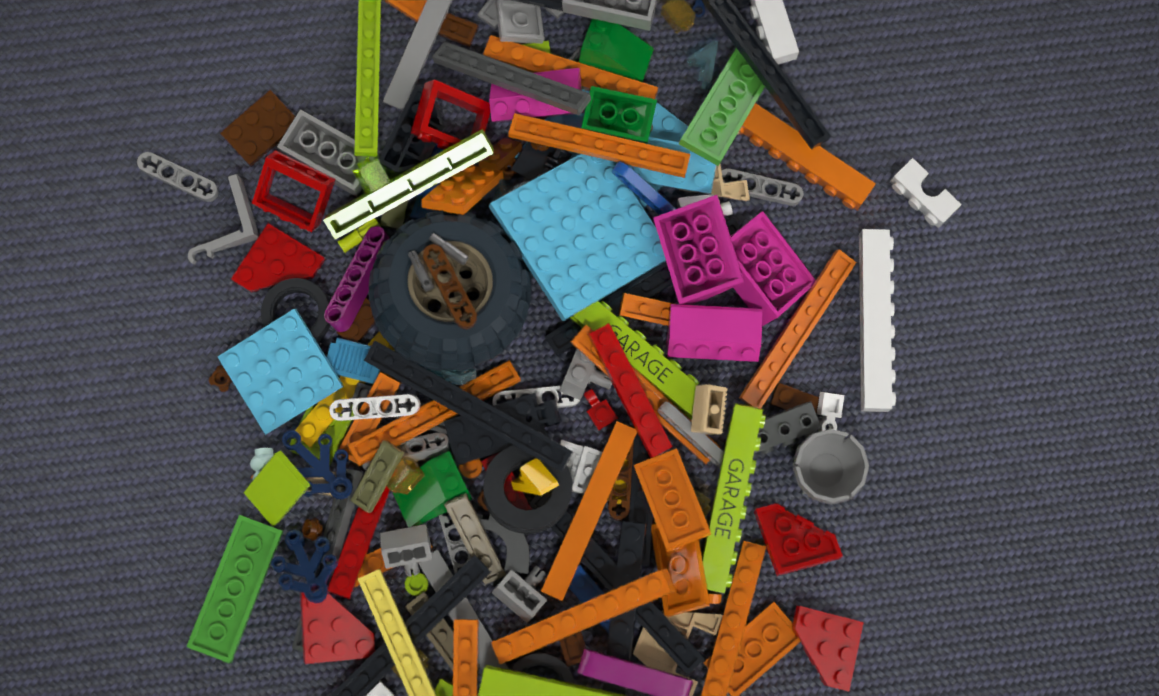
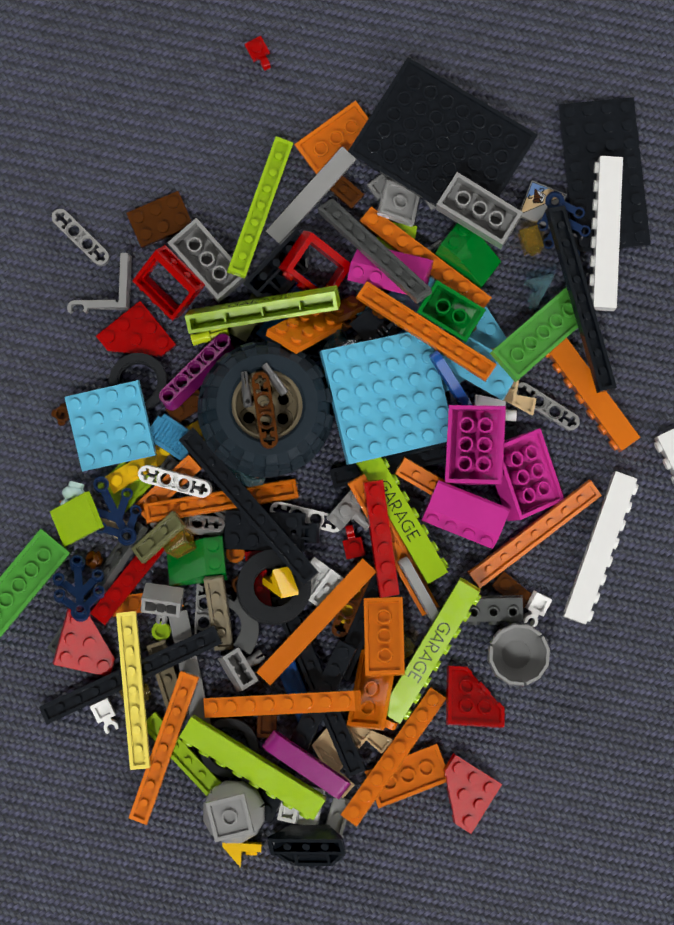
camera: 20 degrees right, 5 degrees up
clear neon green brick [352,157,391,194] -> none
tan brick [691,385,727,435] -> none

